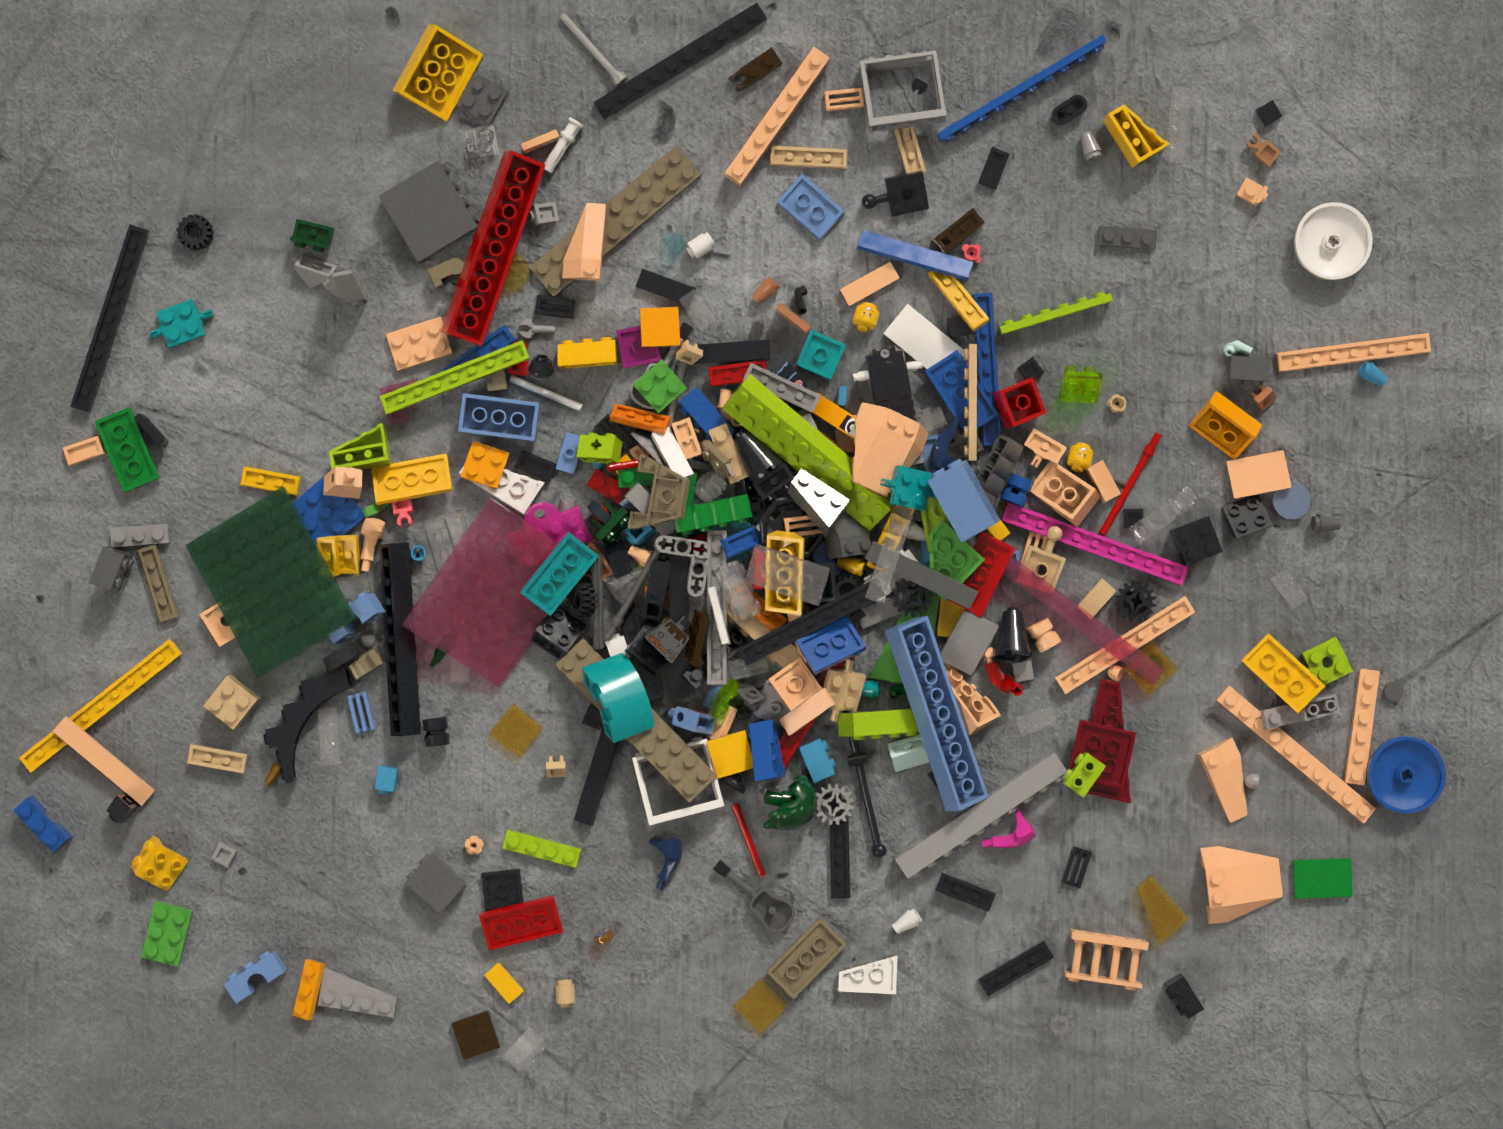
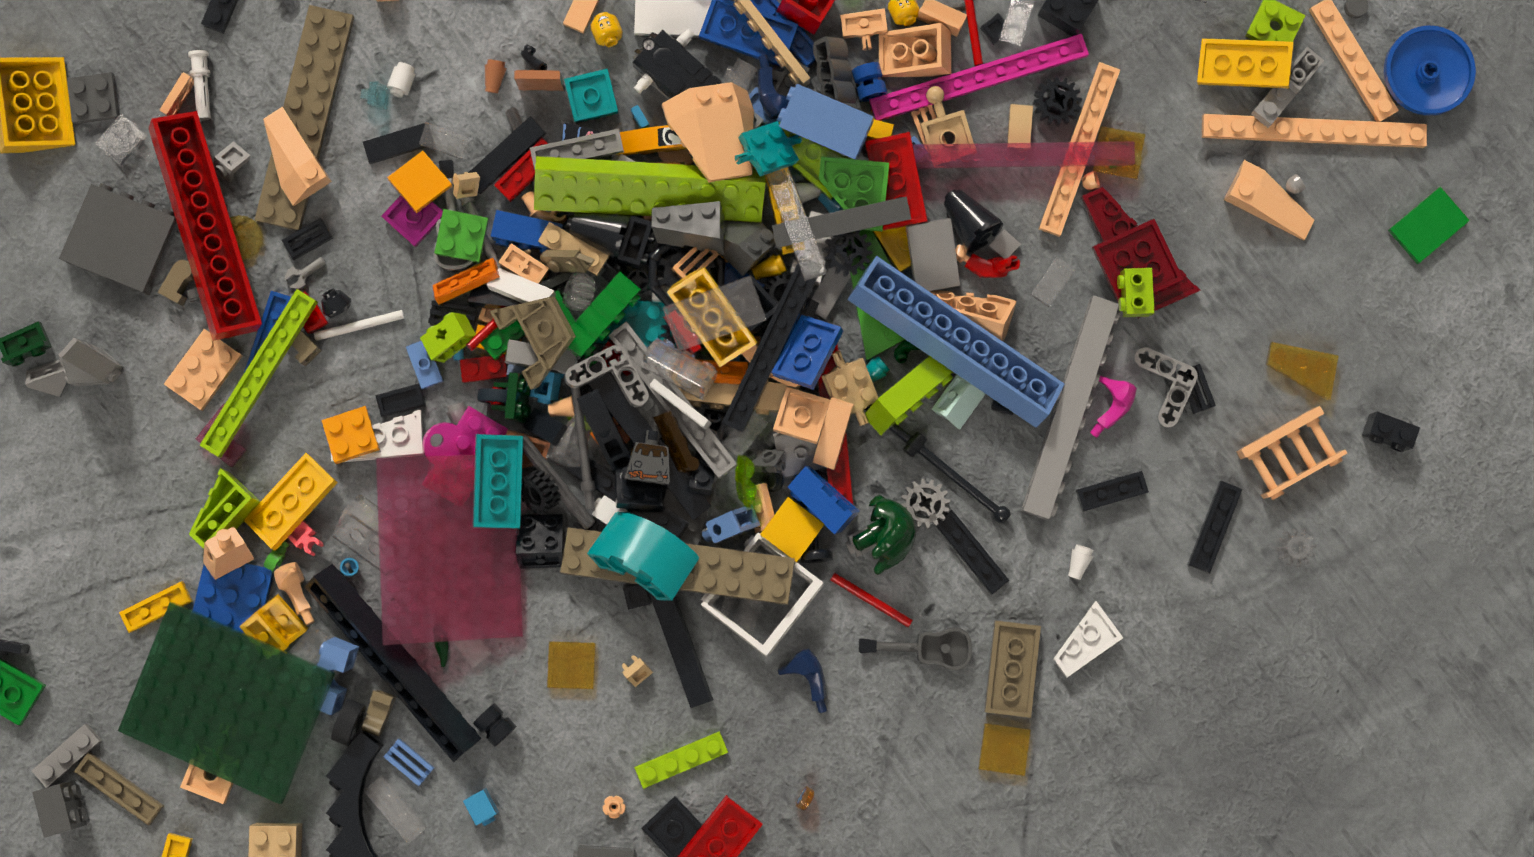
camera: 45 degrees left, 5 degrees down
light grey hinge [359,633,375,648] -> none
medium blue brick [458,393,541,442] -> none
yellow slope [558,337,618,369] -> none
medium blue arm [702,686,728,708] -> none
blue tile [720,526,761,558] -> none
dark azure brick [799,737,837,783] -> none
light nougat wheel [1026,617,1061,653] -> none
light nougat wedge [1200,846,1283,924] -> none
none -> light grey beam [1135,347,1198,428]

